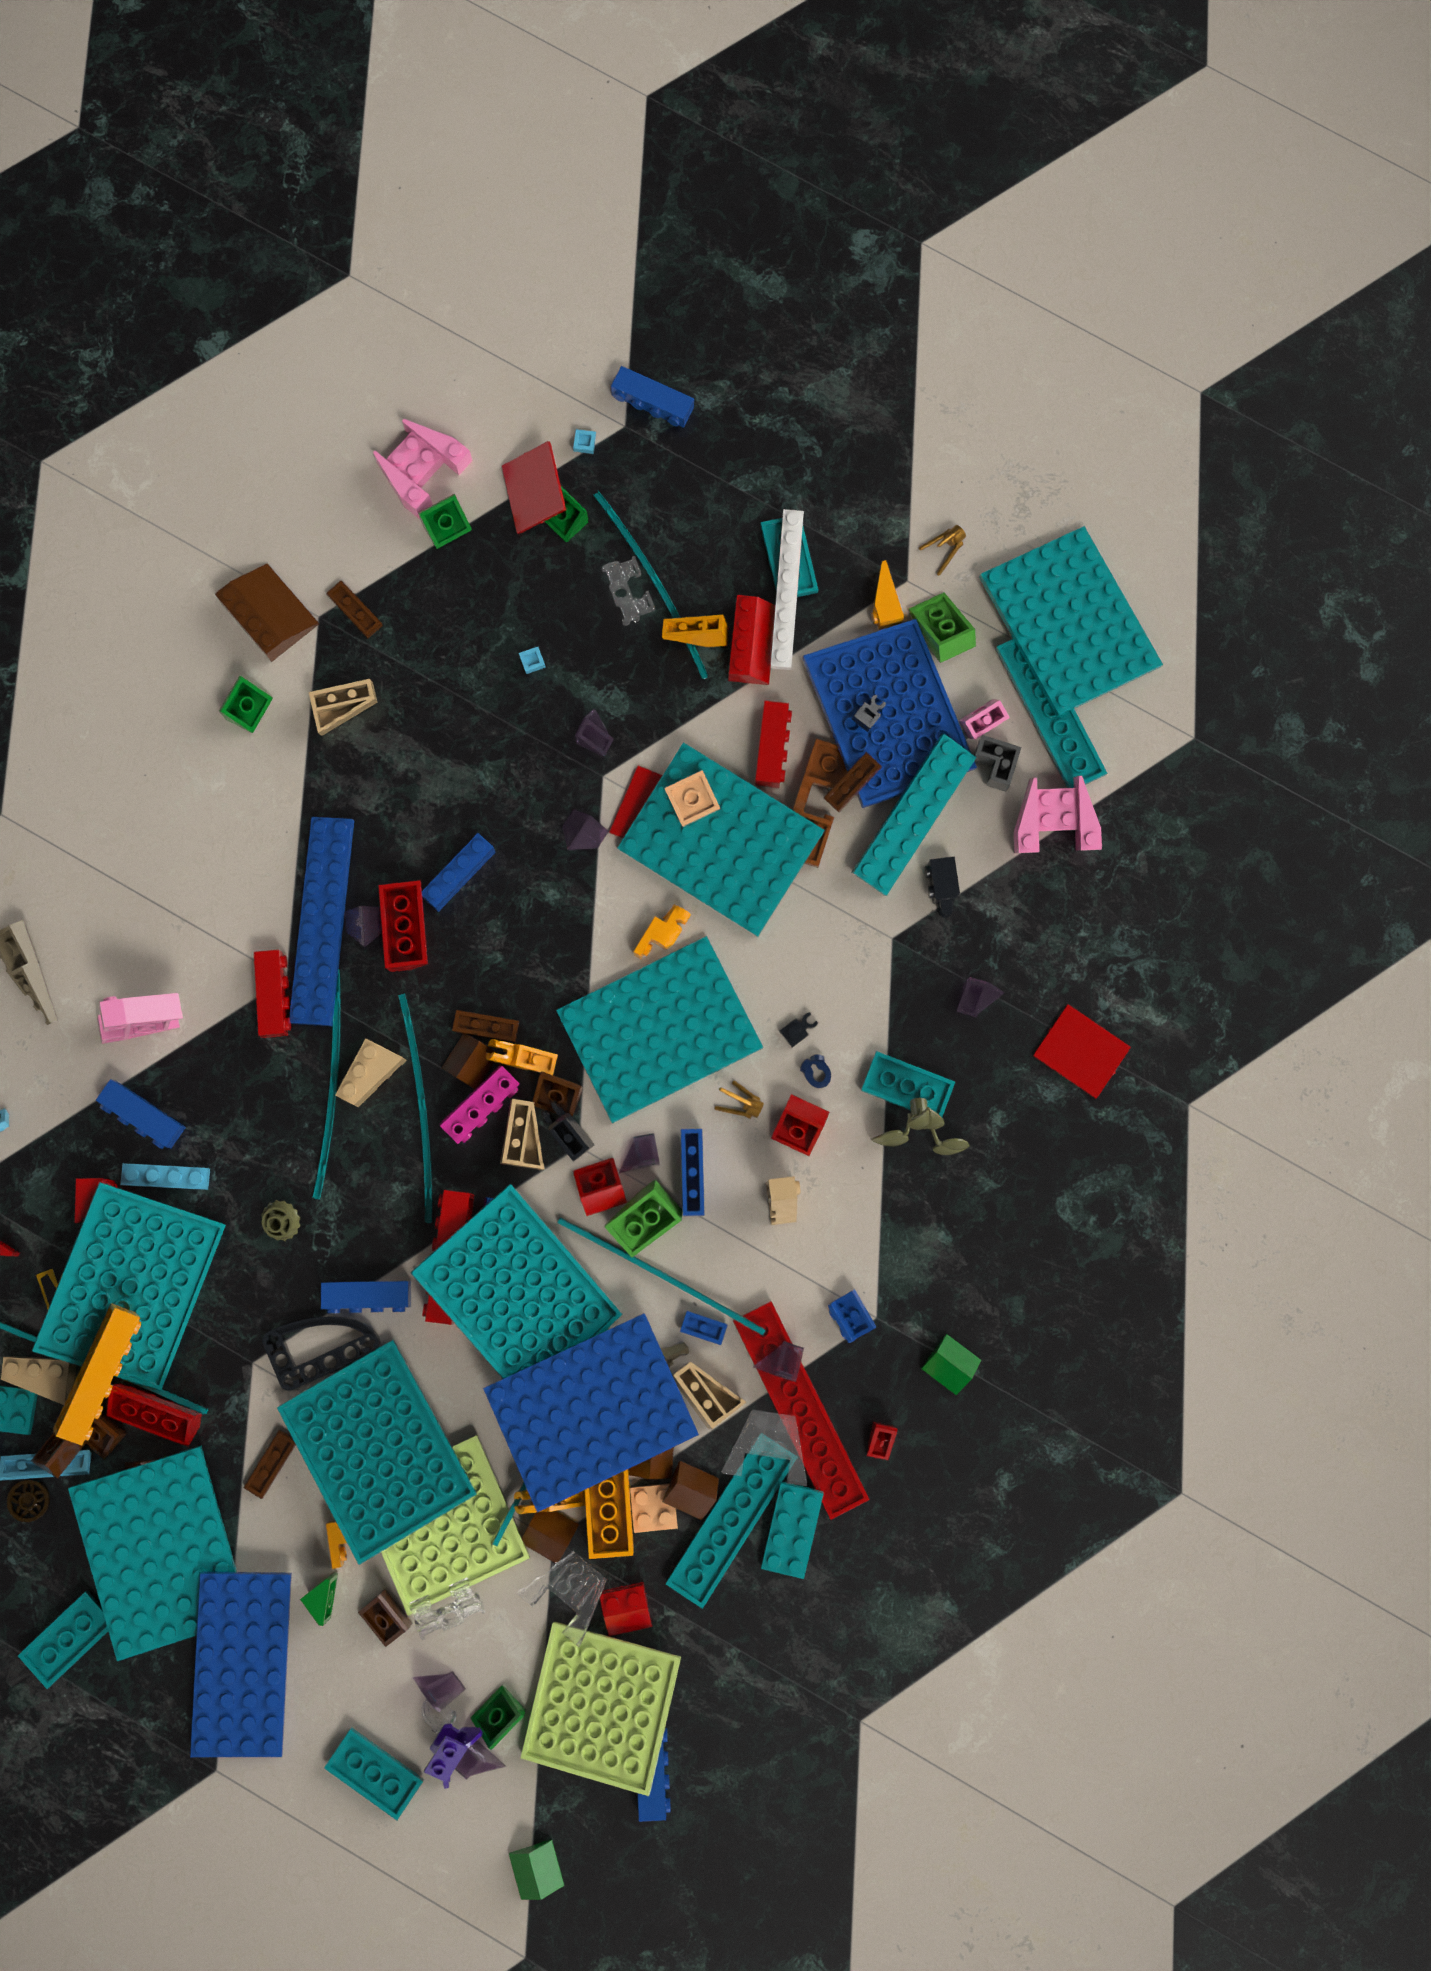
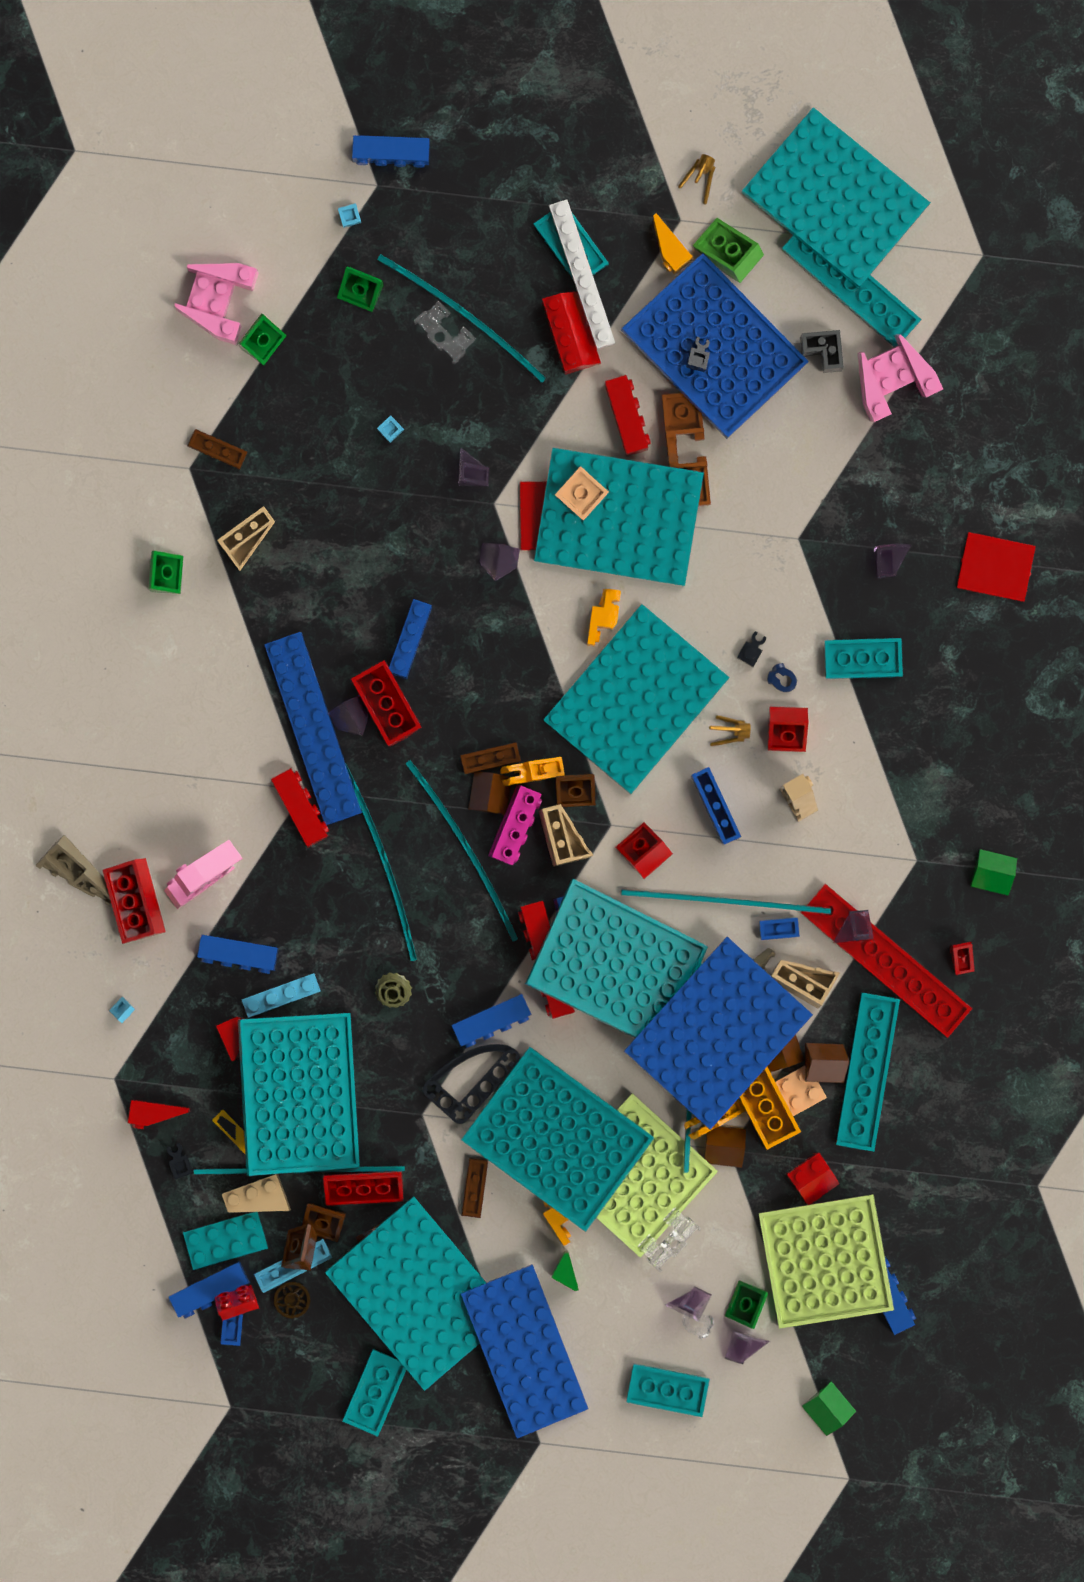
camera: 20 degrees left, 5 degrees up
light orange brick [53,1303,141,1445] -> none
reddish brown slope [215,564,319,662] -> none
tan wedge [335,1039,407,1107] -> none
reddish brown slope [358,1589,413,1647] -> none
dark purple piece [424,1724,482,1789] -> none
red piece [502,441,566,534] -> none
clear wing [517,1551,607,1647] -> none
black hinge [541,1101,595,1162] -> none
bright green slope [604,1179,683,1257] -> none
clear purple slope [619,1133,660,1173] -> none
light orange slope [662,615,729,647] -> none
clear wing [722,1409,807,1486] -> none
teal plate [761,1481,824,1579] -> none
reddish brown tile [824,752,882,813] -> none
blue bracket [828,1289,876,1343] -> none
teal plate [851,734,977,896] -> none
olive plant [870,1098,970,1155] -> none
black hinge [925,856,960,918] -> none
bright pink brick [959,699,1010,740] -> none
none -> red slope [102,858,166,944]

